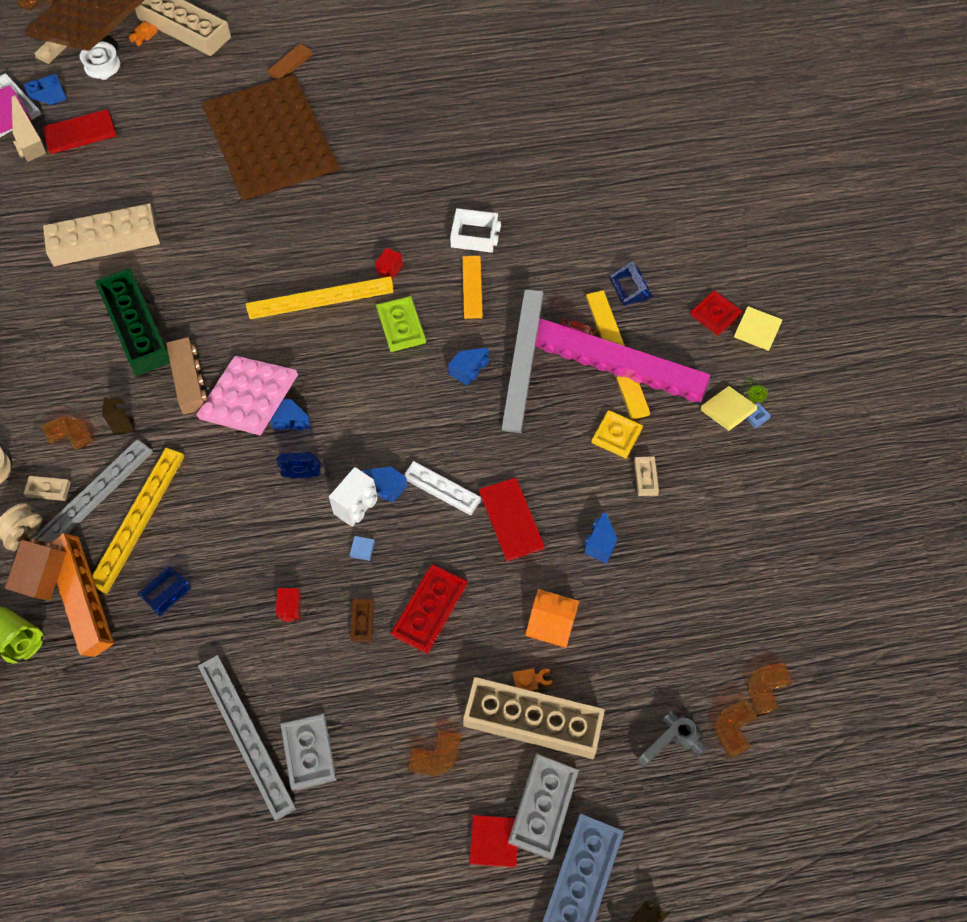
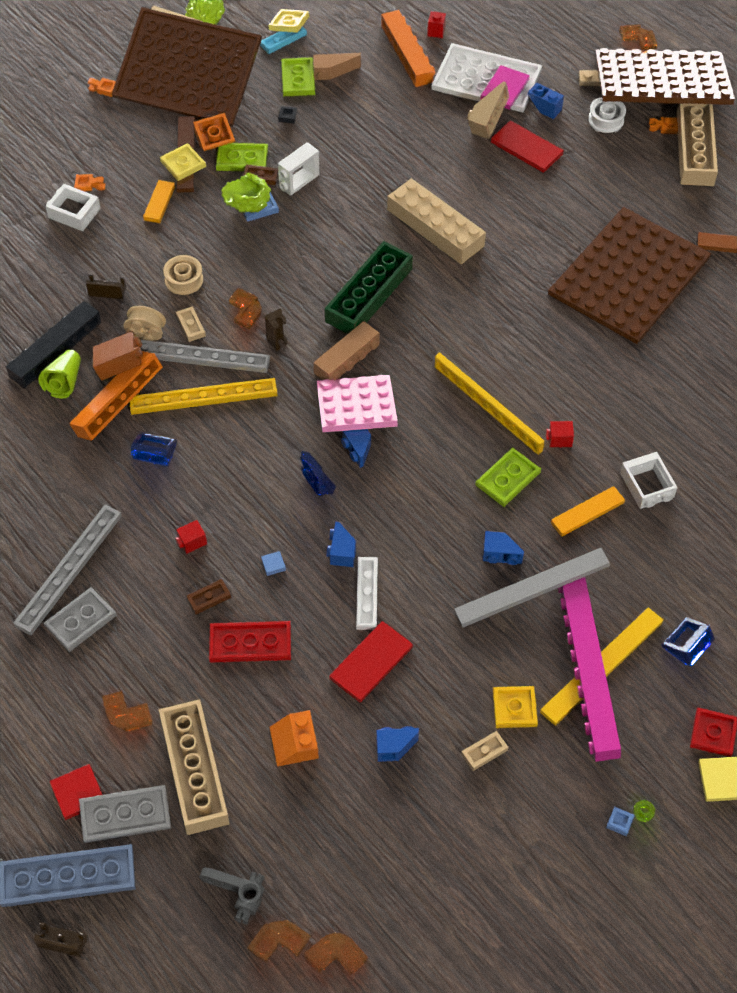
camera: 60 degrees right, 5 degrees down
white brick [329,467,377,527] -> none
orange plate [513,668,553,692] -> none
clear red tile [559,318,596,336] -> none
light yellow tile [701,386,757,431] -> none

